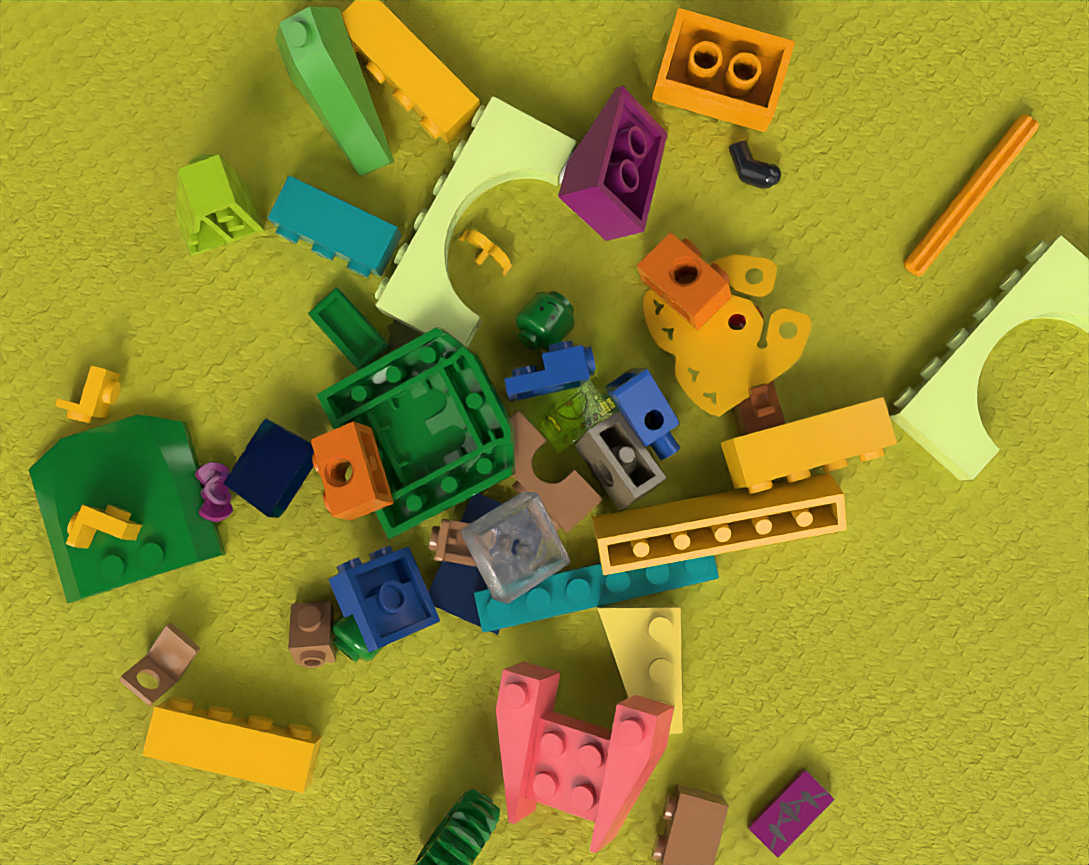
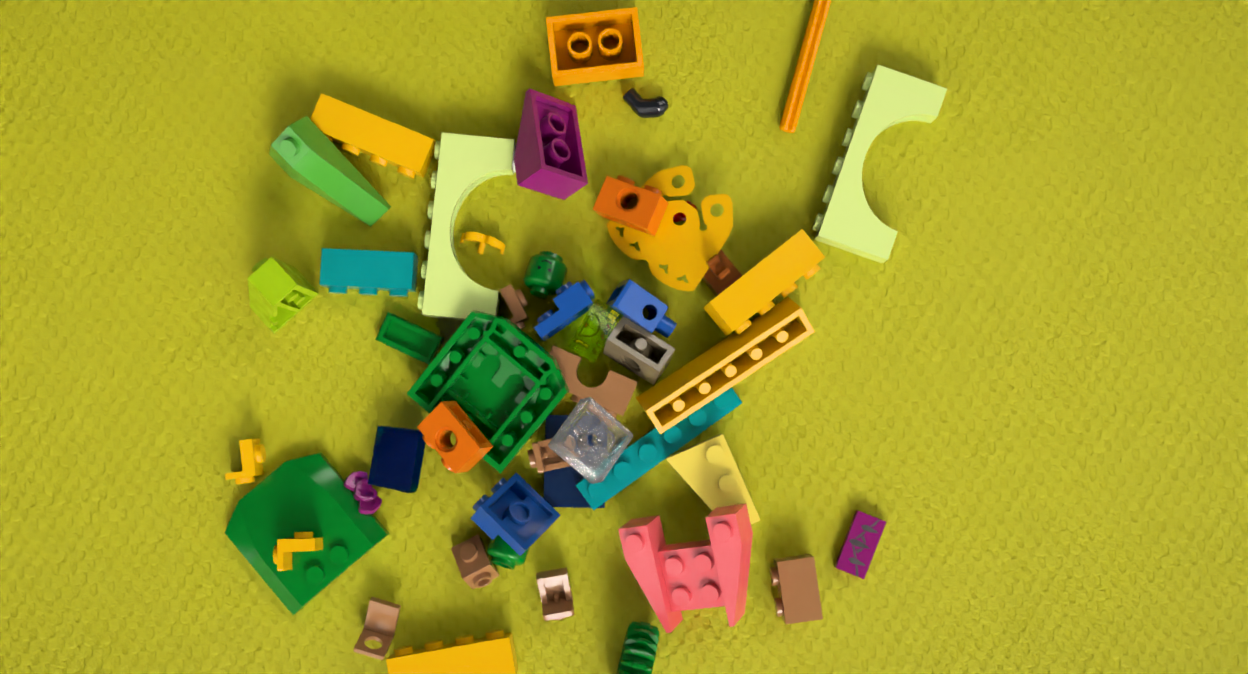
camera: 25 degrees left, 0 degrees up
none -> medium nougat bracket [500,284,529,329]
none -> medium nougat bracket [536,567,574,621]

